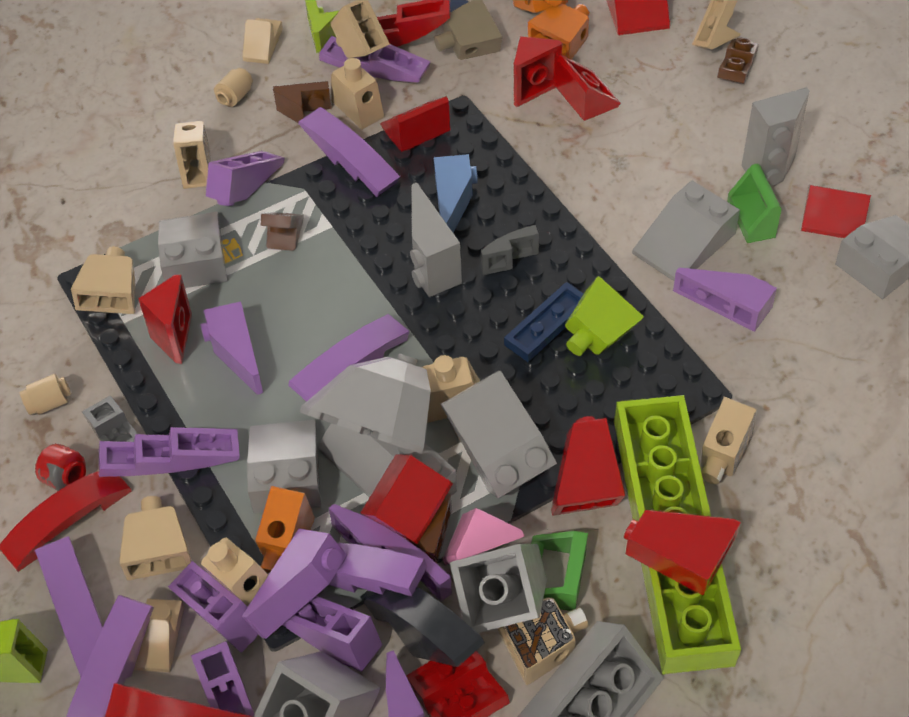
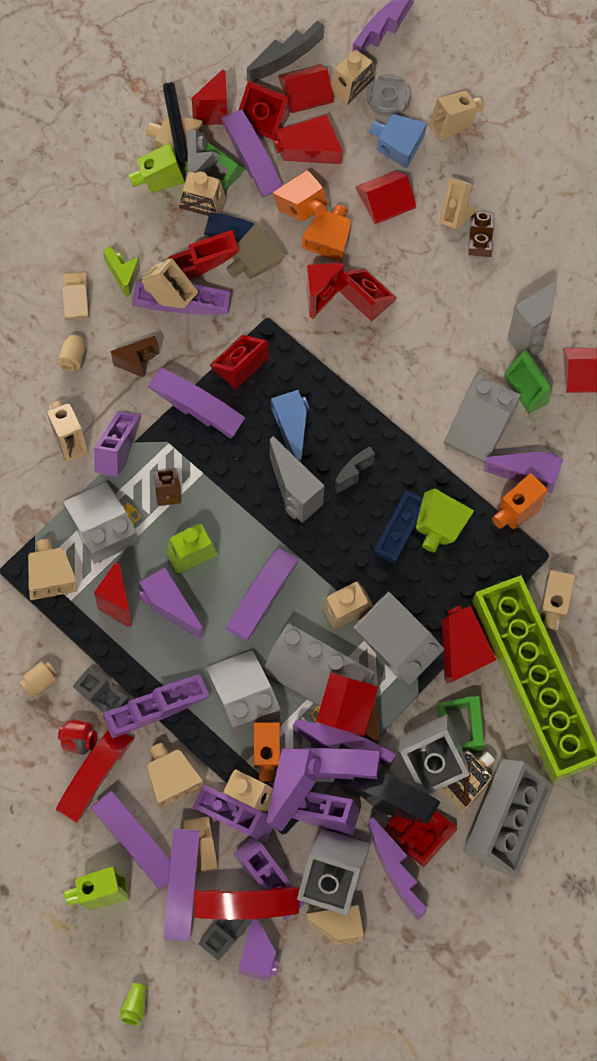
camera: 20 degrees left, 15 degrees up
light grey brick [300,354,431,454] -> none
tan torso [331,58,384,130] -> none
bright pink slope [443,508,524,565] -> none
red slope [623,510,741,596] -> none
none -> lime torso [166,524,218,575]
none -> orange torso [492,473,548,529]

